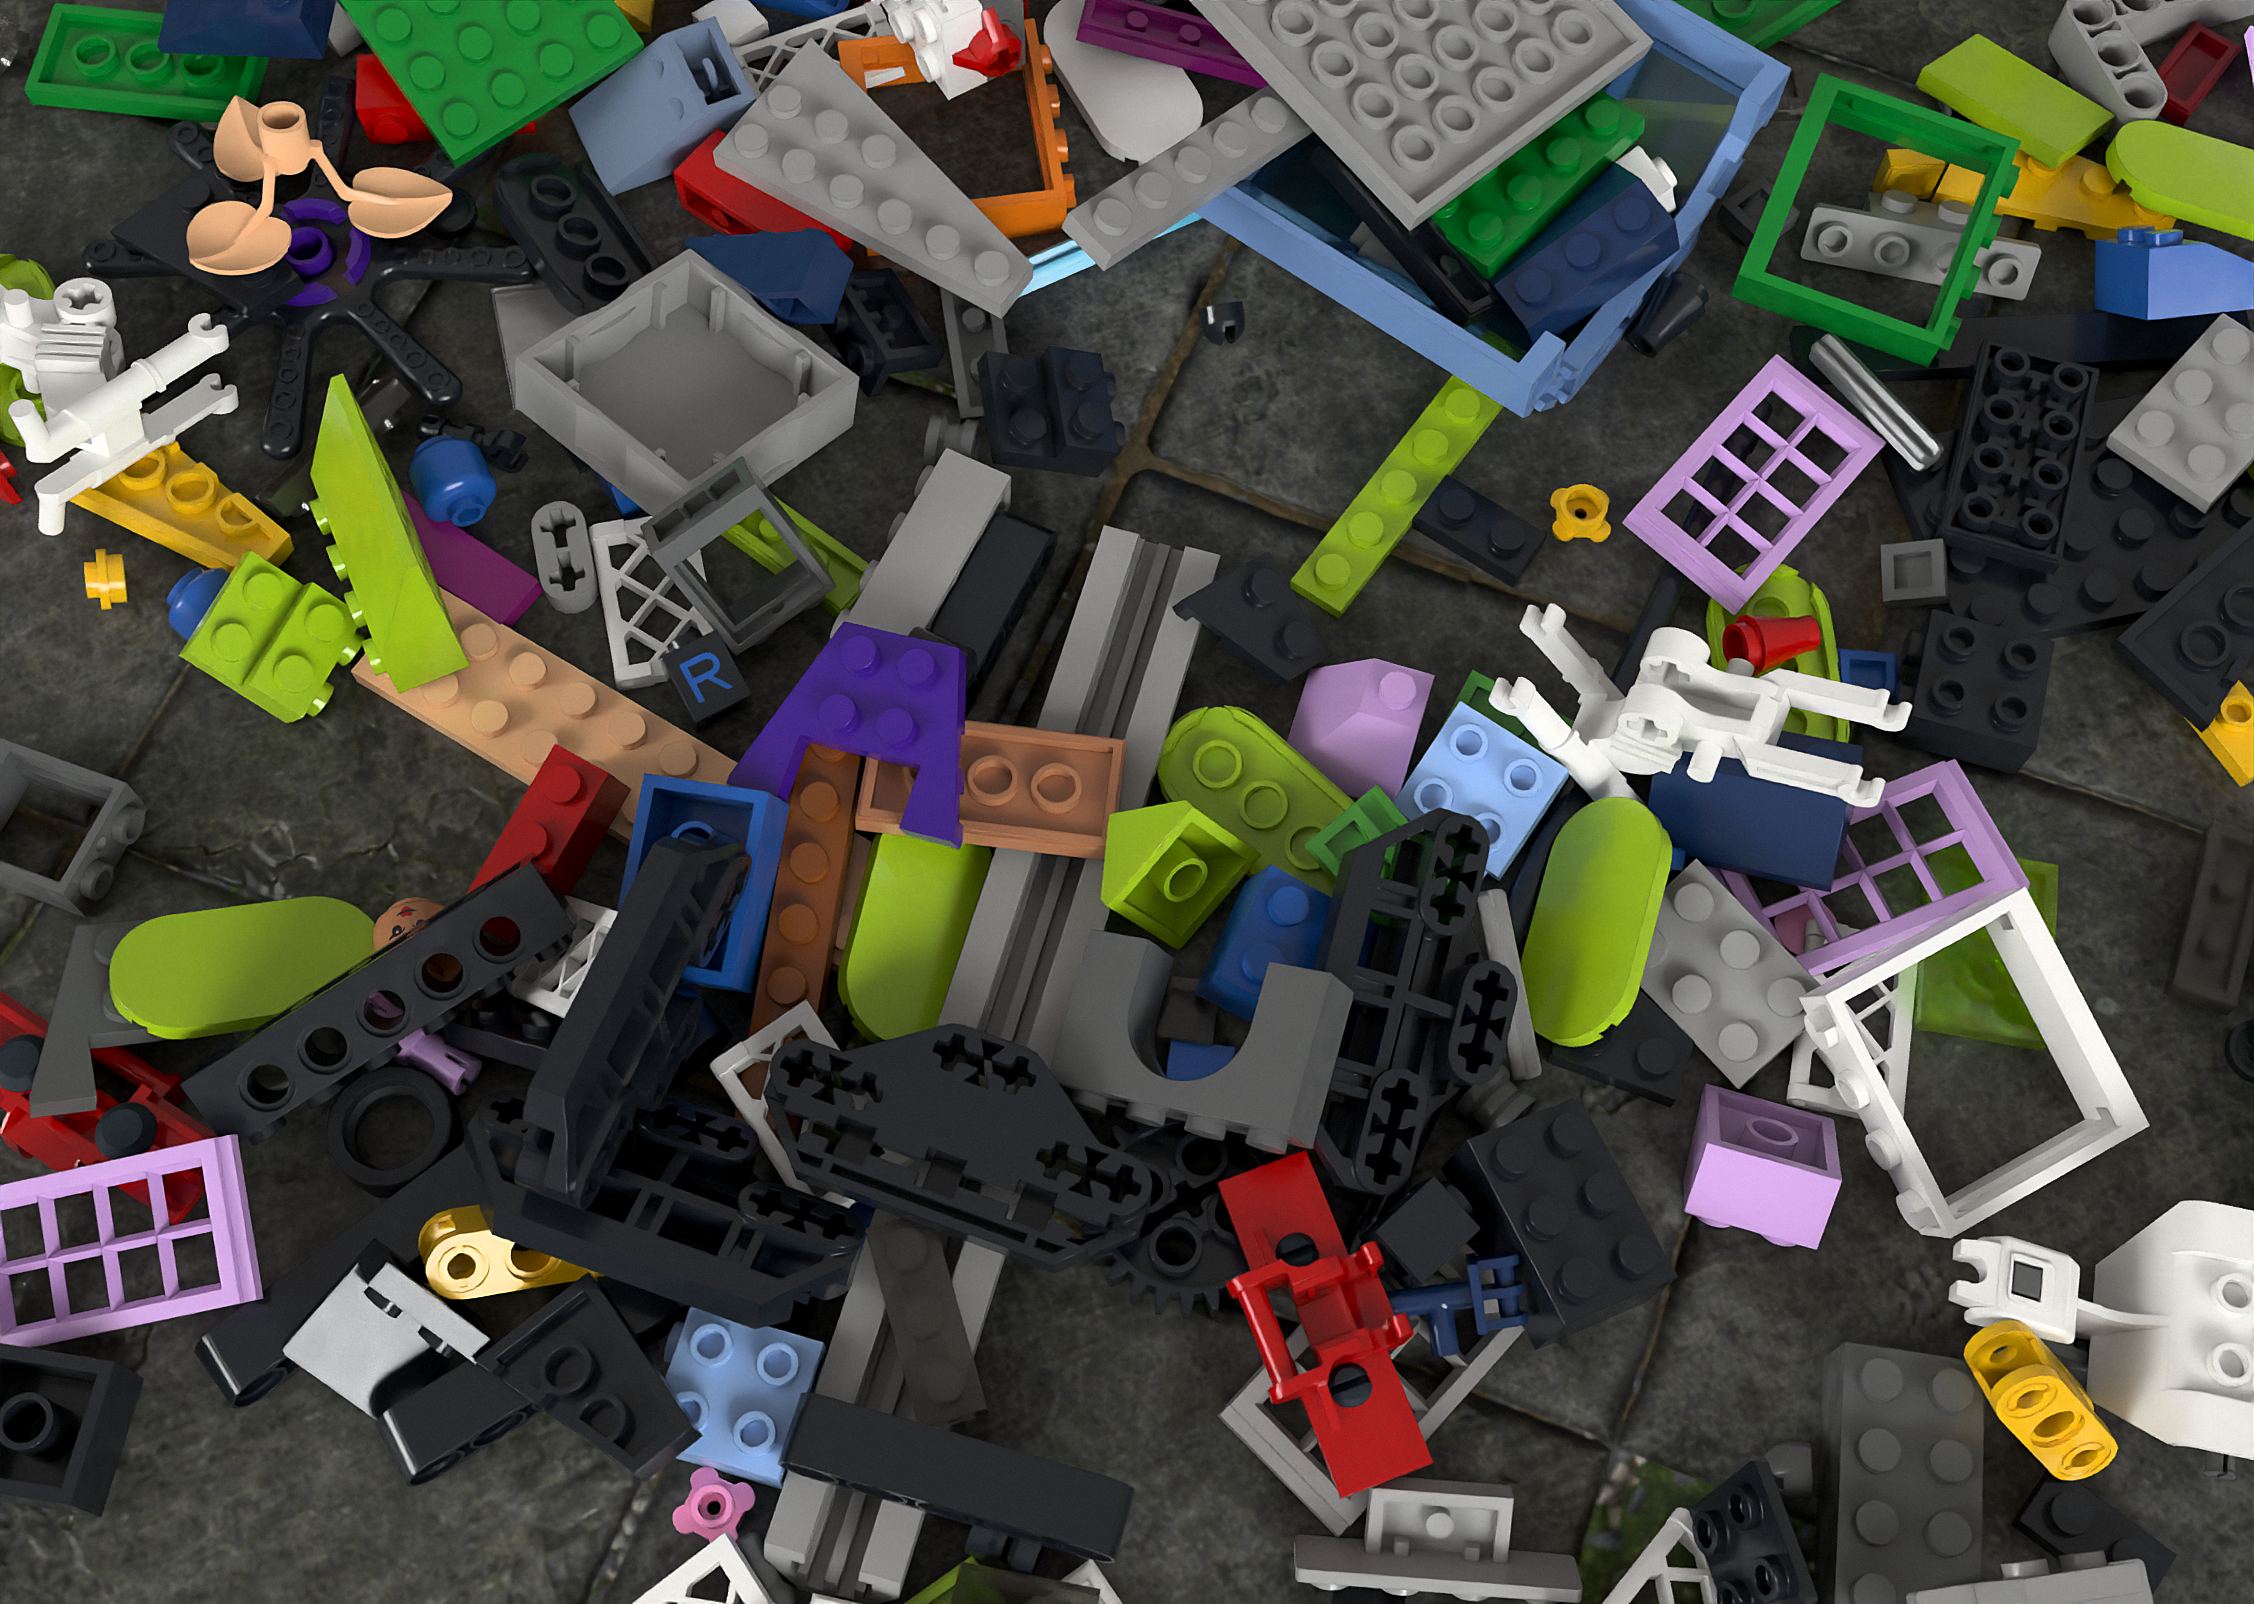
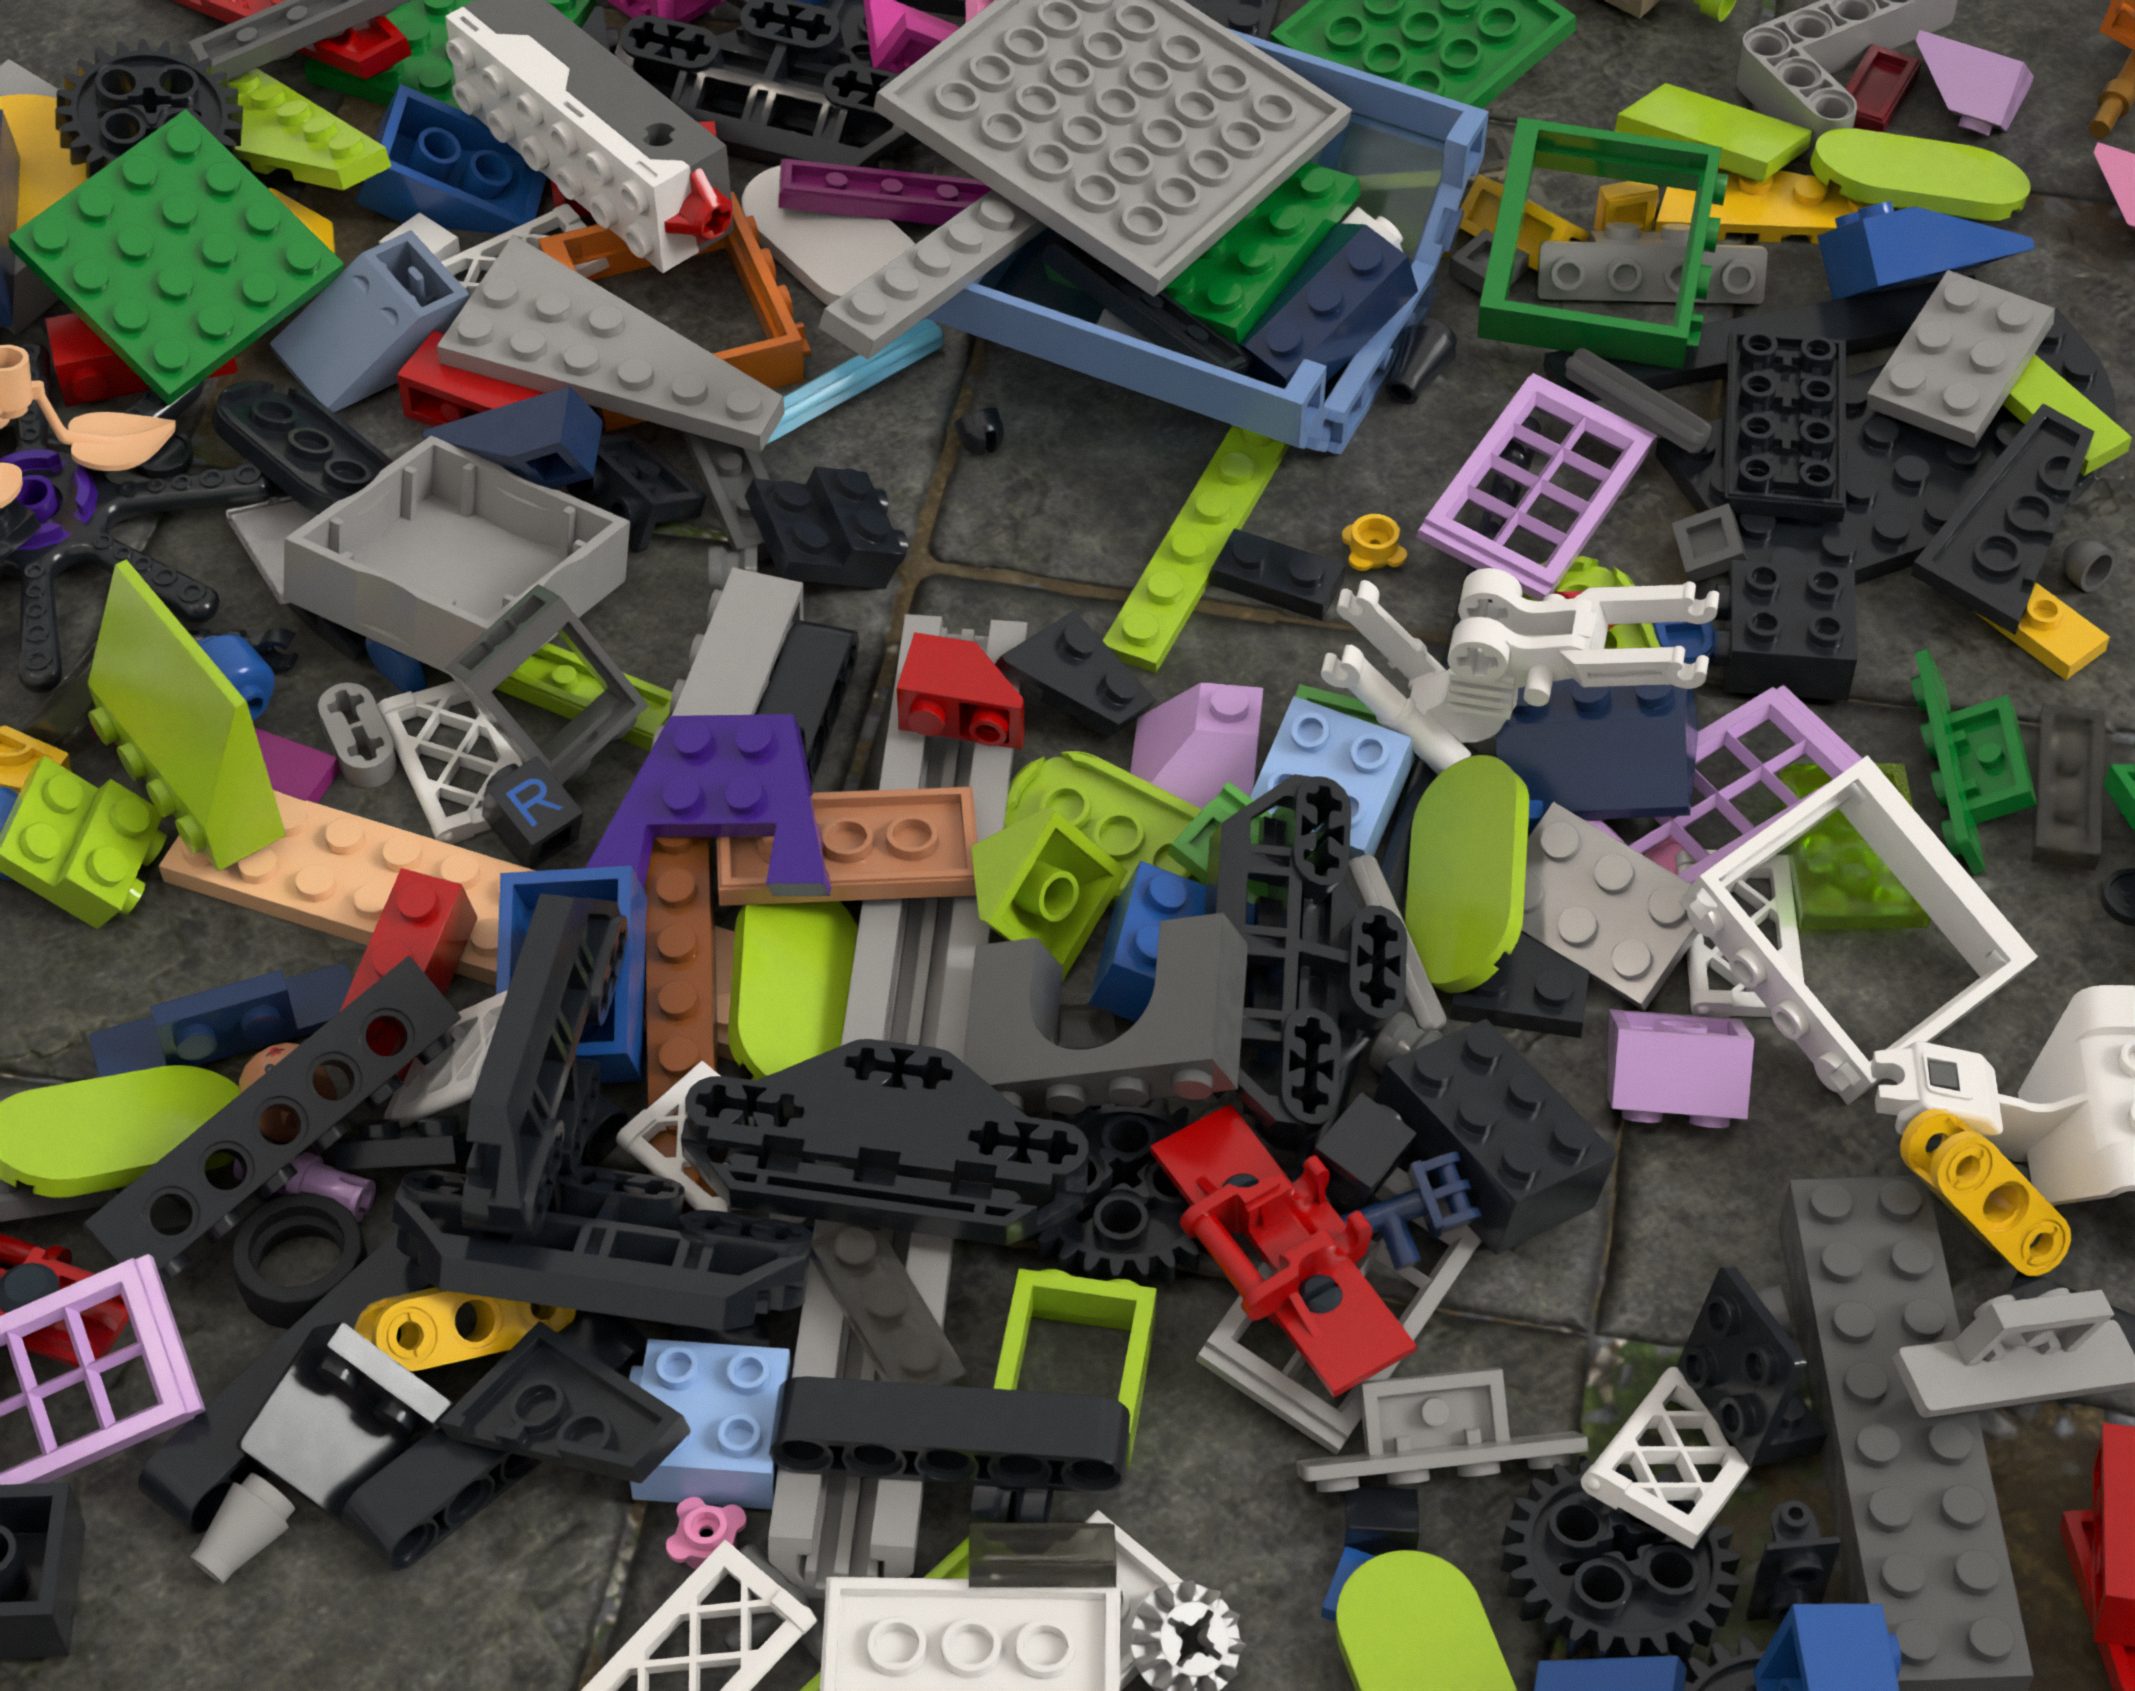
camera: 10 degrees left, 15 degrees down
none -> dark blue bracket [89,963,352,1077]
none -> light grey cone [189,1473,295,1585]
none -> red slope [897,632,1024,750]
none -> lime window [993,1269,1157,1469]
none -> yellow panel [1459,174,1591,271]
none -> green bracket [1910,649,2037,875]

